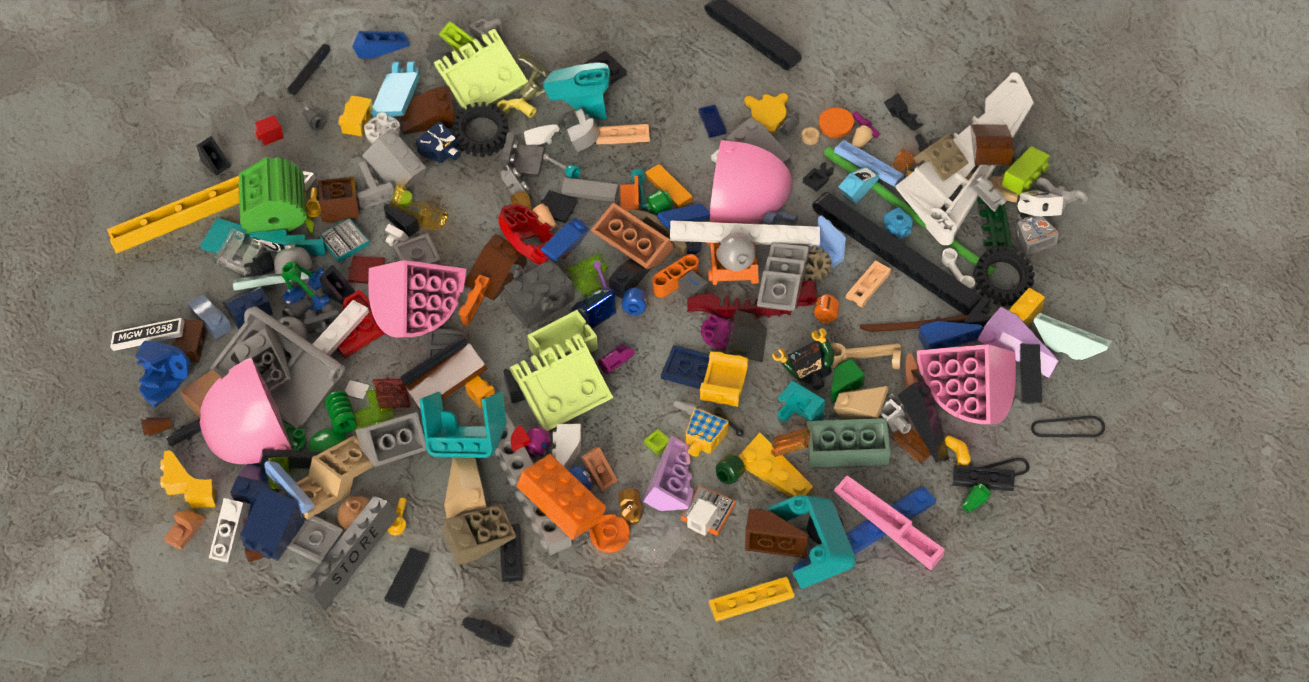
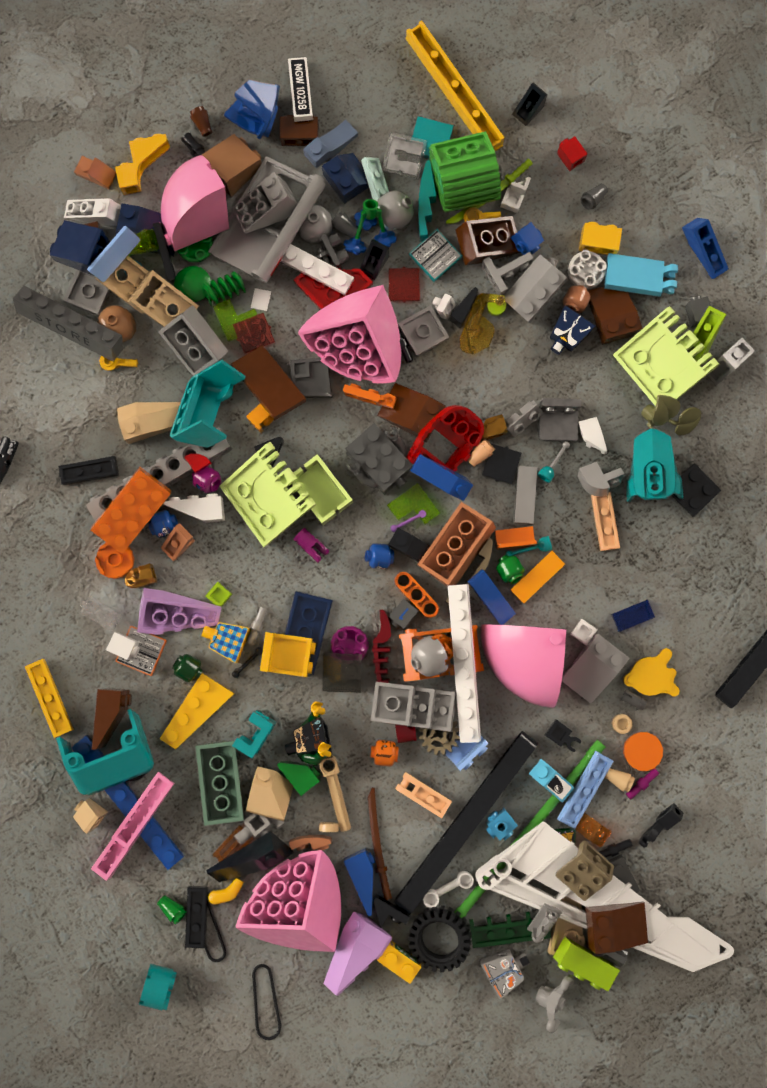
camera: 85 degrees right, 30 degrees up
black plate [244,252,275,277] -> none
black axle [287,43,331,95] -> none
black tile [384,548,430,608] -> none
black axle [400,337,469,386] -> none
dark tan slope [442,504,516,566] -> none
black tyre [453,102,509,157] -> none
light yellow piece [497,98,536,118] -> none
clear blue slope [572,288,616,329] -> none
sand blue plate [762,210,798,225] -> none
clear orange tile [771,428,811,457] -> none
white torso [1018,190,1063,217] -> none
black tile [1019,344,1042,403] -> none
light aqua wedge [1034,313,1112,360] -> none
none -> tan slope [73,798,108,834]
none -> teal brick [139,964,177,1011]
none -> blue brick [510,222,544,255]
none -> nougat head [563,285,591,313]

